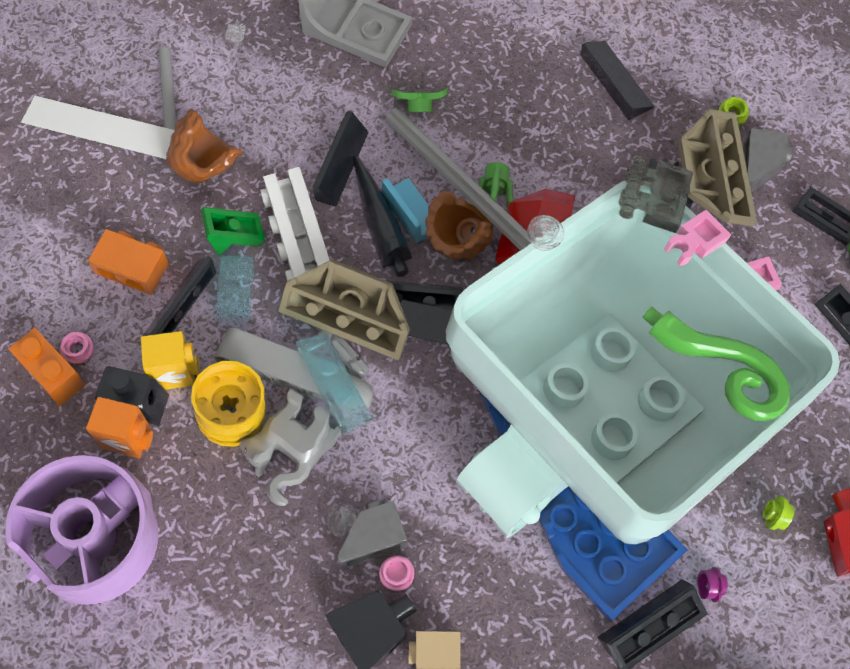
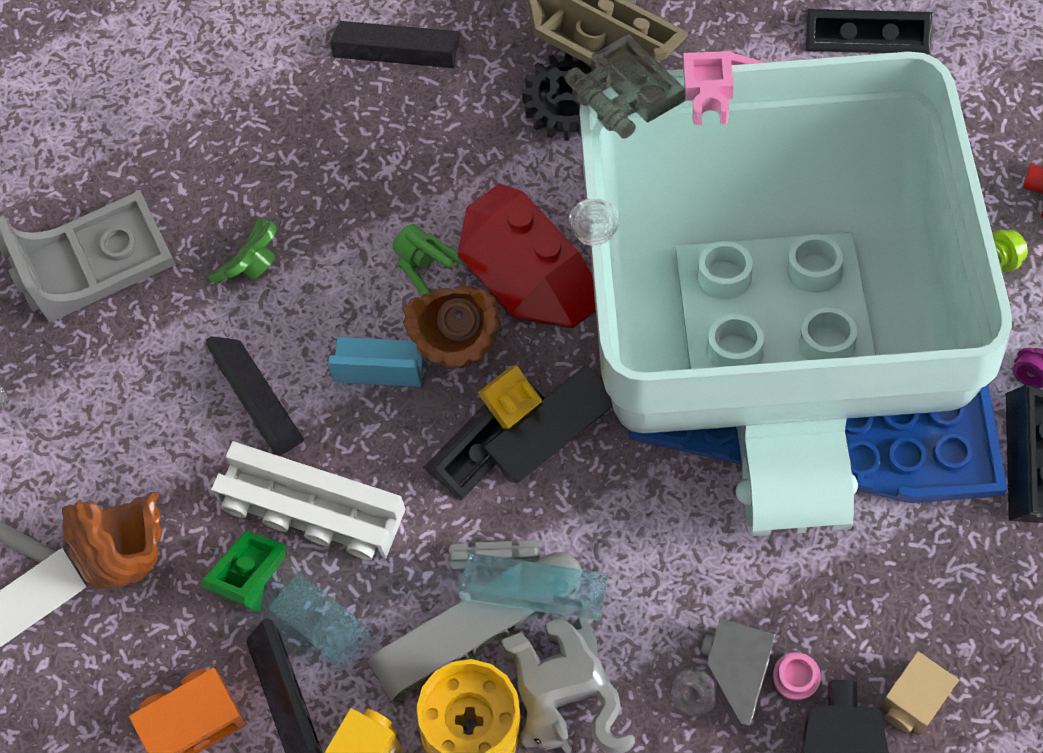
camera: 45 degrees left, 0 degrees up
dark tan wedge [278,259,410,361] -> none
black piece [353,155,412,277] -> none
light grey axle [386,108,535,251] -> none
bright green plant [642,306,791,422] -> none
none -> yellow tile [478,365,542,429]

